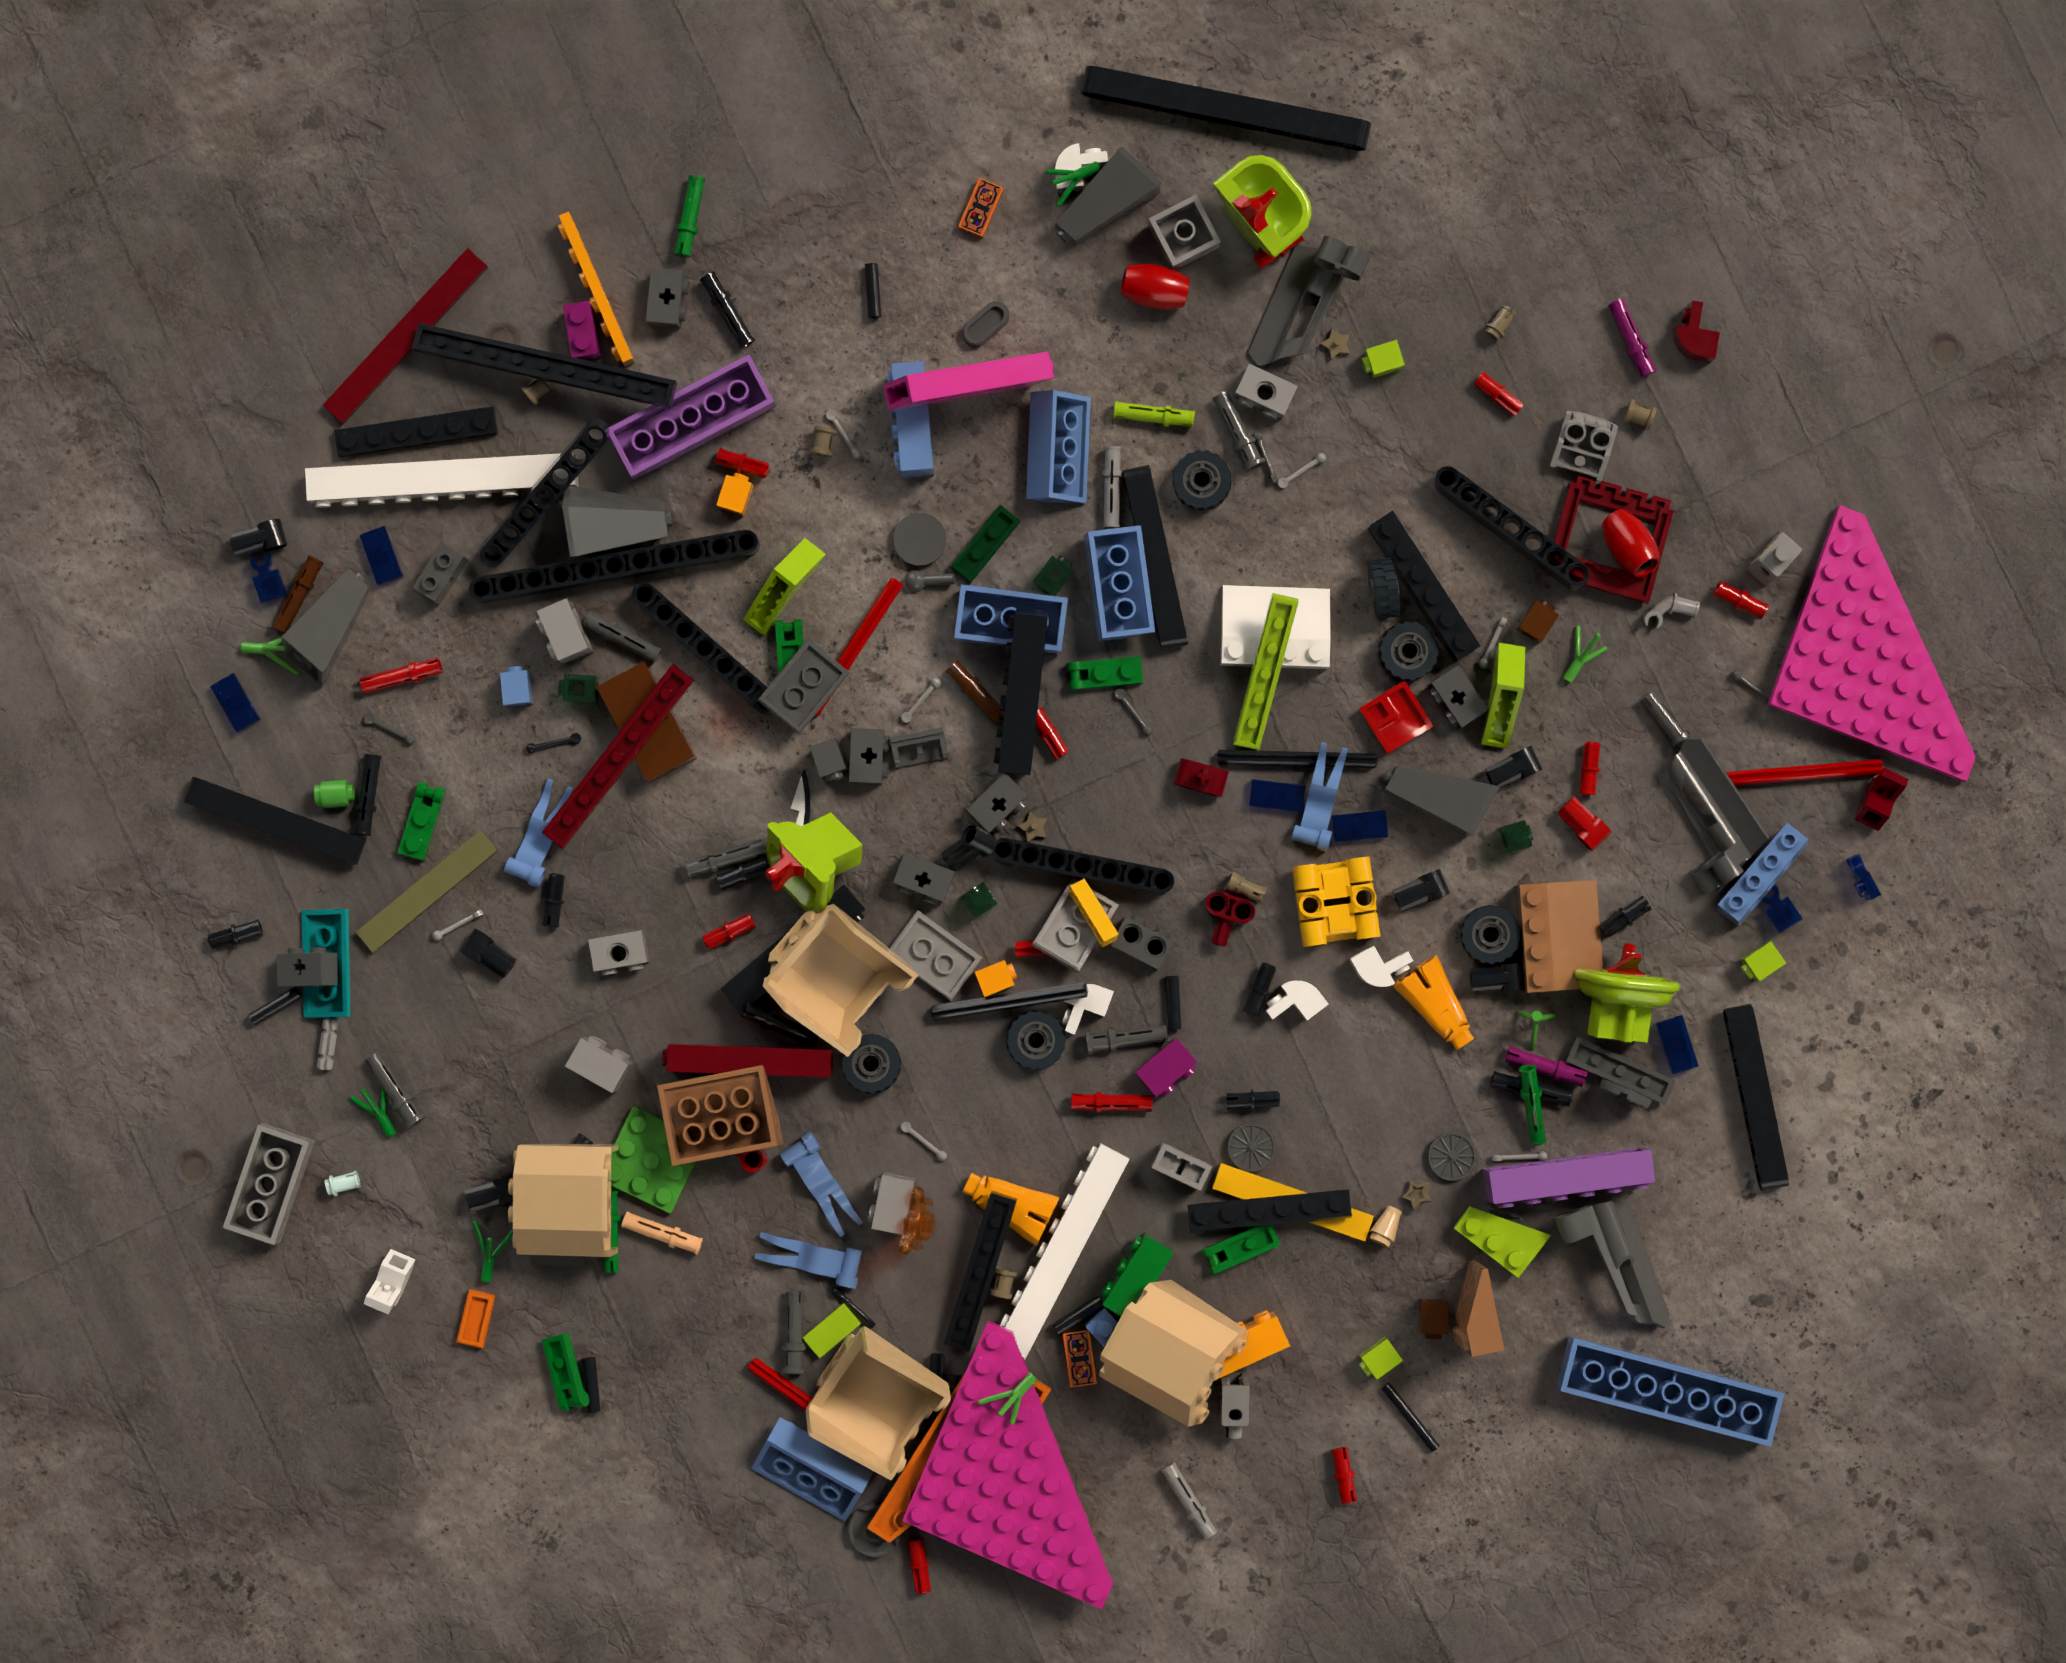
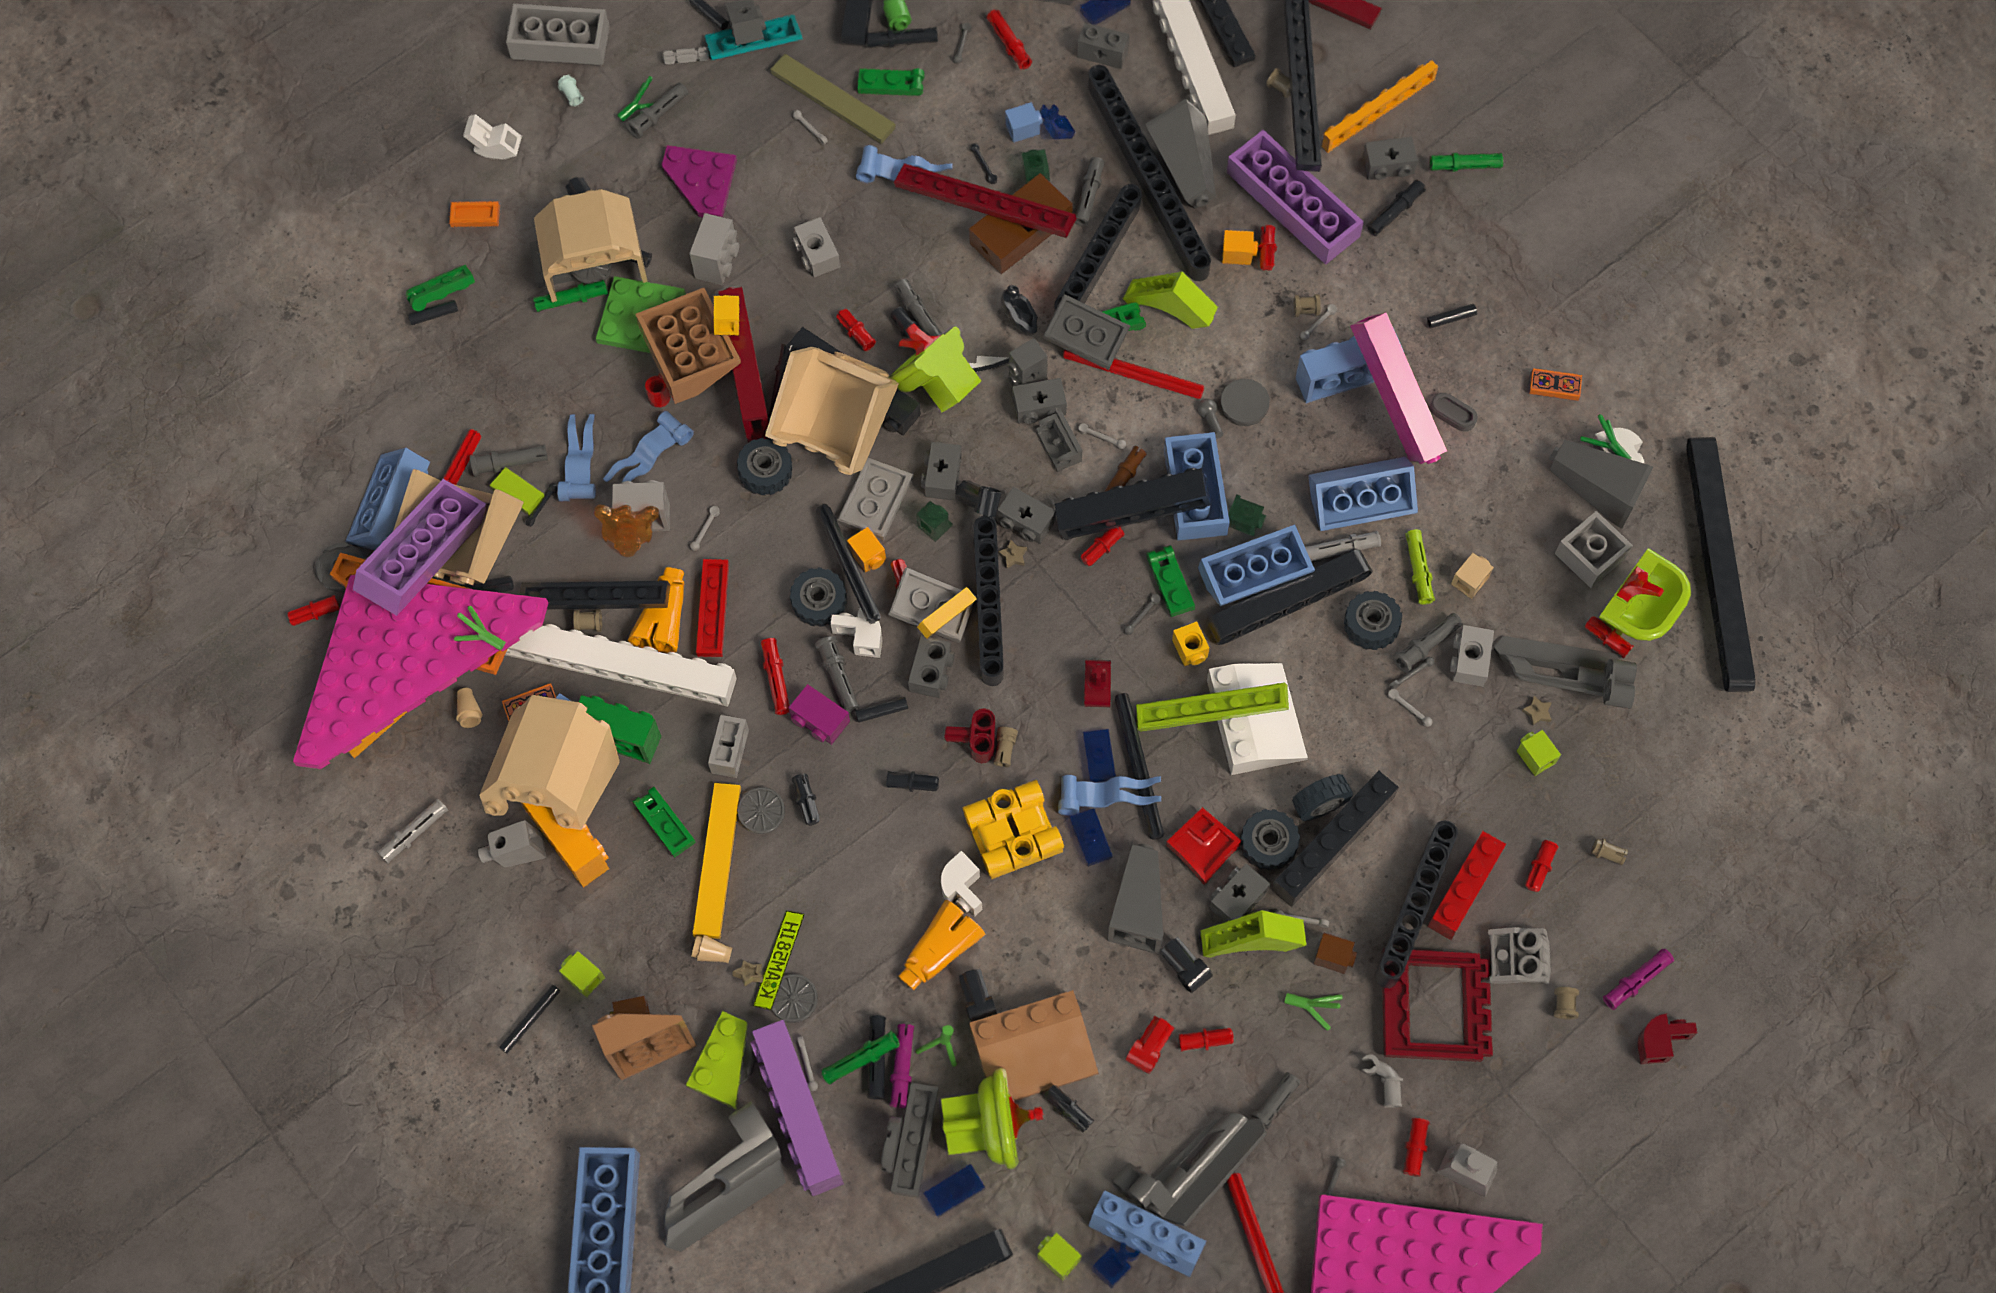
camera: 80 degrees right, 20 degrees down
black piece [460,928,518,978] -> none
green plant [472,1220,513,1282] -> none
black beam [480,419,609,567] -> none
light grey brick [535,598,594,665] -> none
black axle [542,873,565,928] -> none
magenta brick [563,301,602,361] -> none
light nougat pin [621,1211,703,1255] -> none
dark green tile [950,505,1021,584] -> none
black piece [1052,1295,1105,1336] -> none
red piece [1120,264,1190,309] -> none
black plate [1187,1189,1352,1233] -> none
white brick [1265,980,1329,1020] -> none
red pin [1331,1447,1358,1504] -> none
black piece [1392,869,1450,911] -> none
black wheel [1460,905,1521,965] -> none
clear green brick [1499,820,1533,853] -> none
red piece [1601,509,1660,577] -> none
none -> medium lavender brick [353,479,486,616]
none -> tan cone [456,688,482,728]
none -> magenta plate [662,145,737,218]
none -> red plate [696,559,729,657]
none -> yellow brick [714,295,739,335]
none -> clear neon green sticker [753,910,805,1010]
none -> black arm [1001,285,1038,336]
none -> clear blue plate [1039,104,1076,139]
none -> yellow brick [1172,621,1209,666]
none -> red brick [1428,831,1506,940]
none -> tan brick [1451,553,1494,599]

